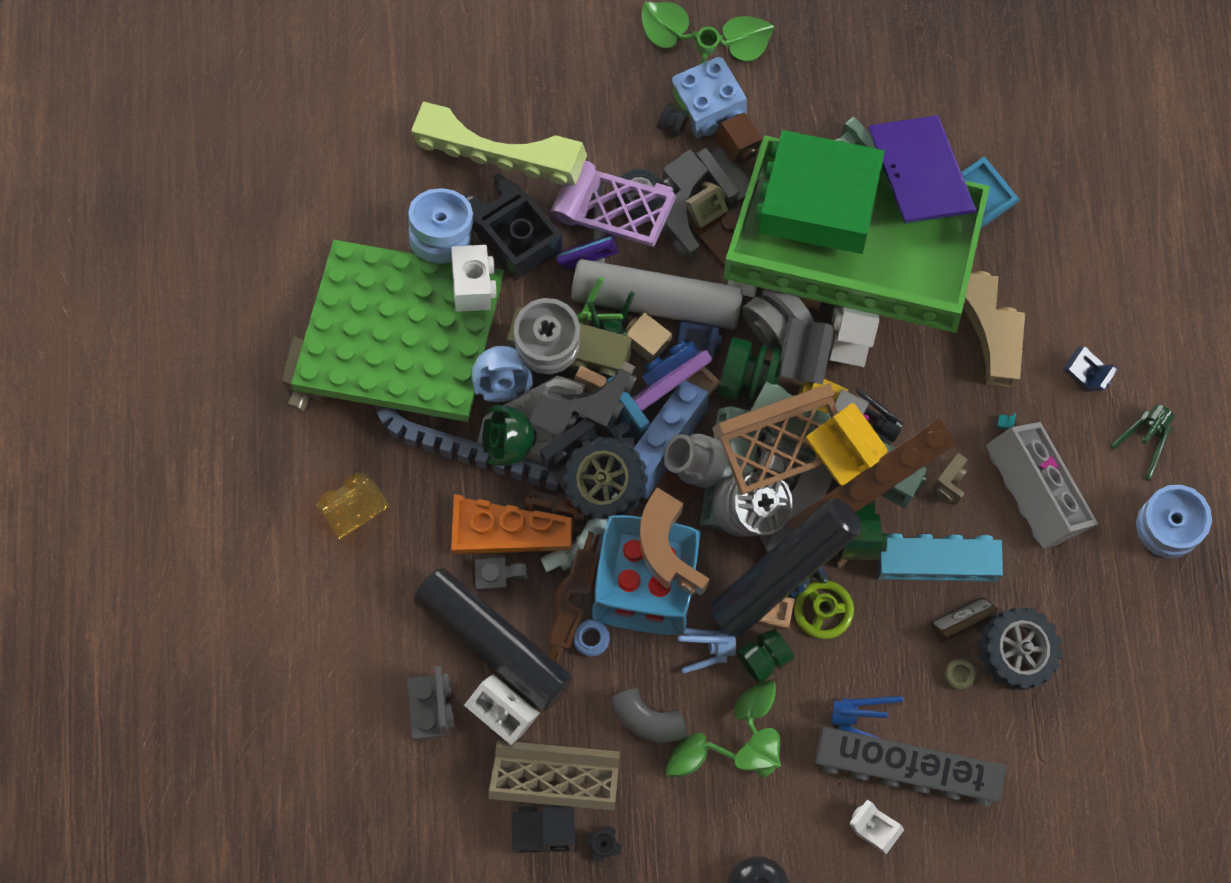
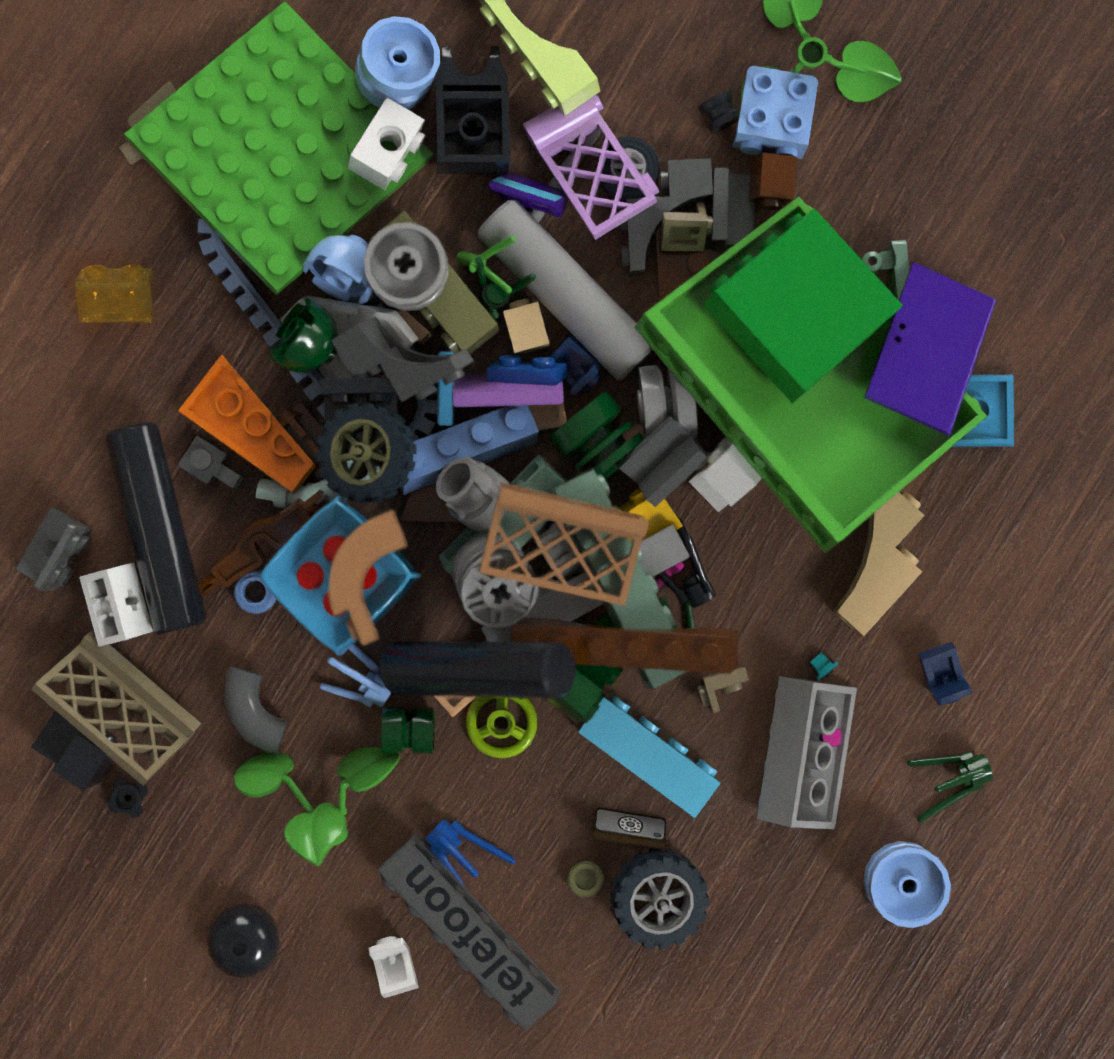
camera: 35 degrees right, 15 degrees up
light nougat tile [573,366,607,392] -> none
yellow bracket [806,403,888,486] -> none

